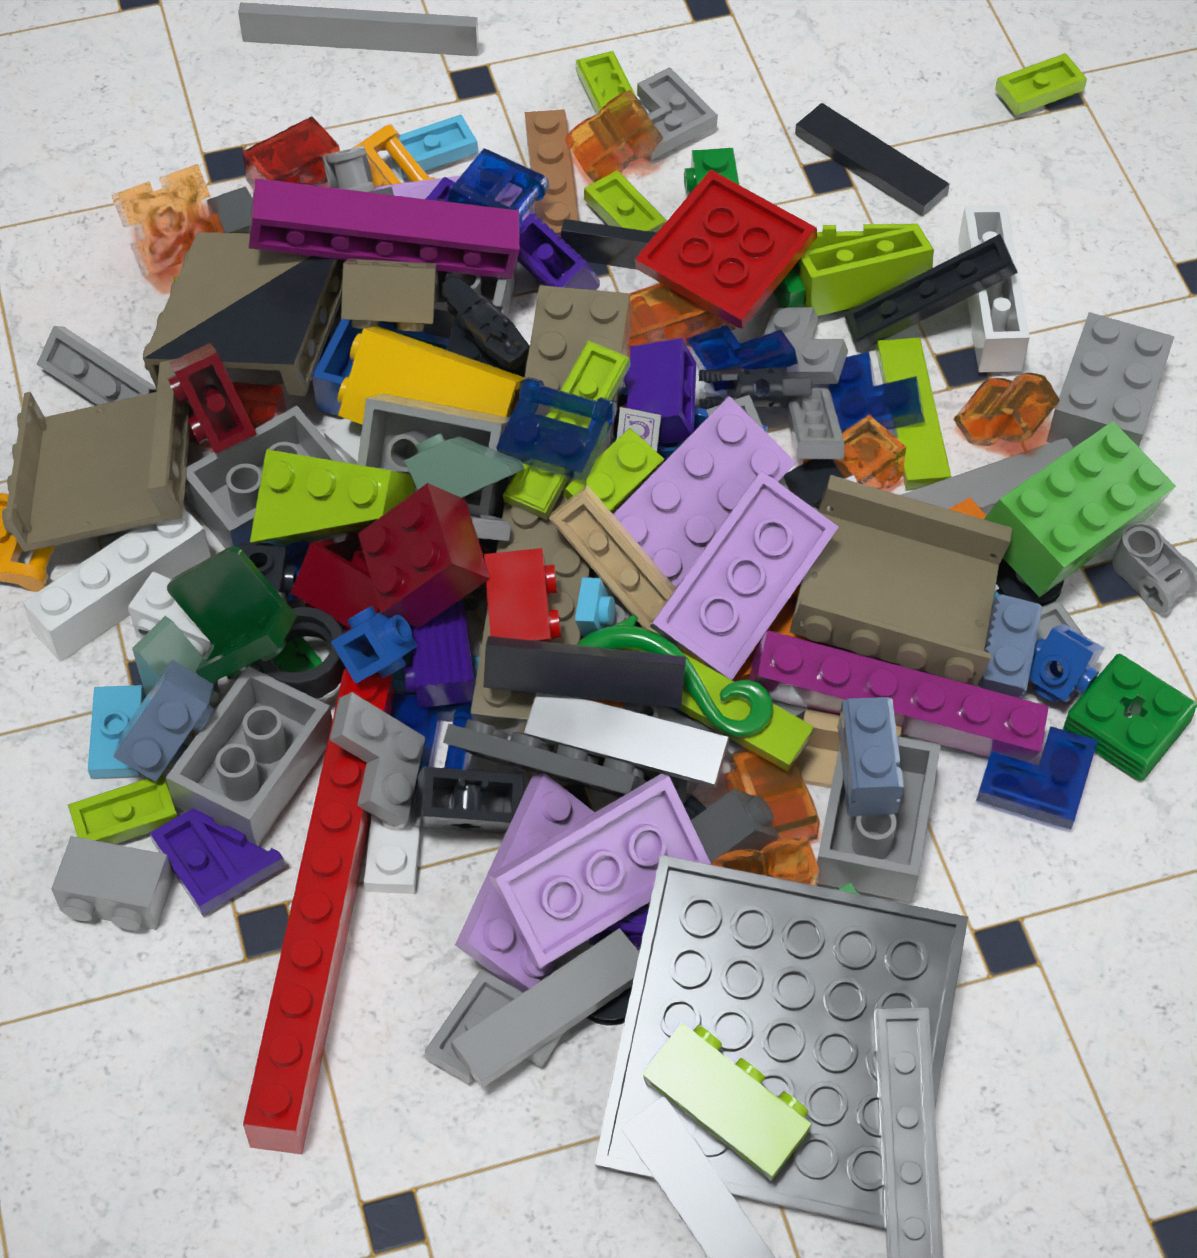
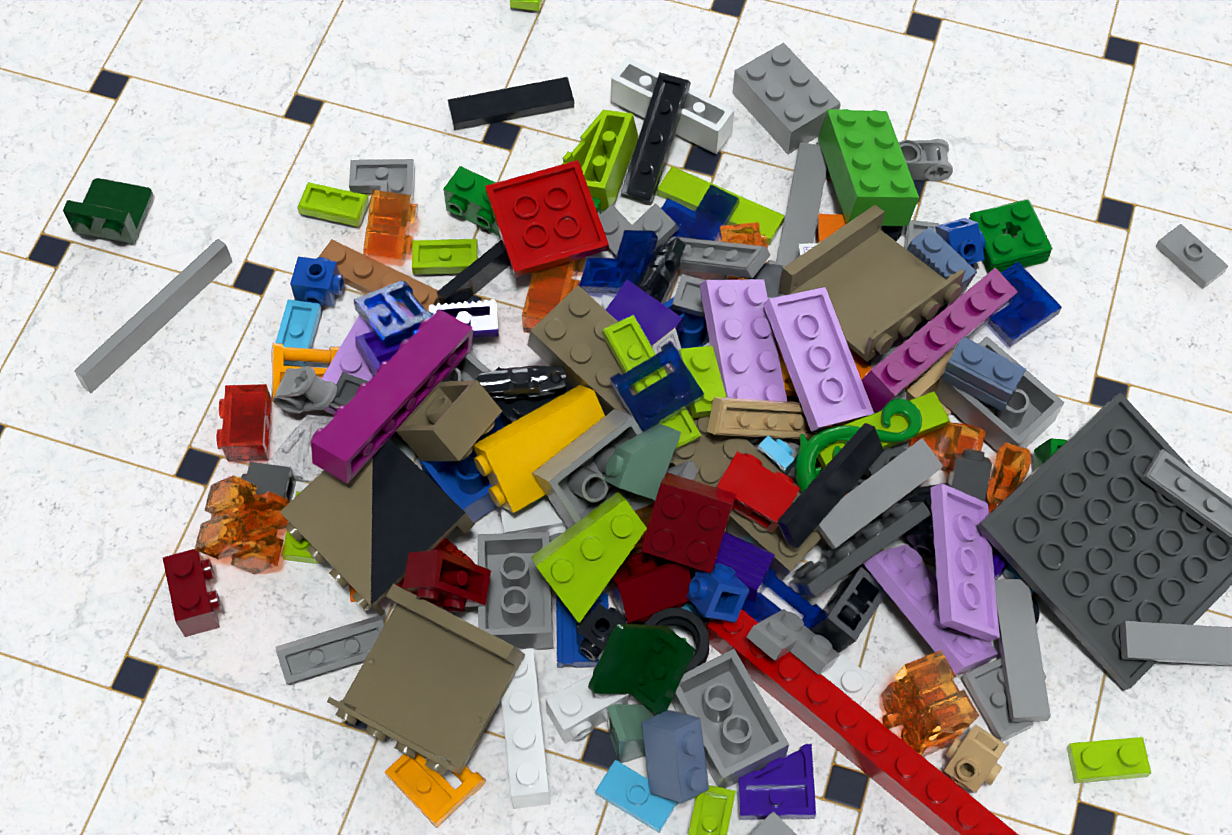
camera: 55 degrees left, 5 degrees up
brick [642,1023,812,1181] -> none
clear orange brick [953,373,1060,446] -> none
none -> dark red brick [162,548,222,637]
none -> blue brick [290,256,344,306]
none -> clear orange brick [881,650,979,757]
none -> tan brick [944,724,1008,793]
none -> lime plate [1067,737,1151,784]

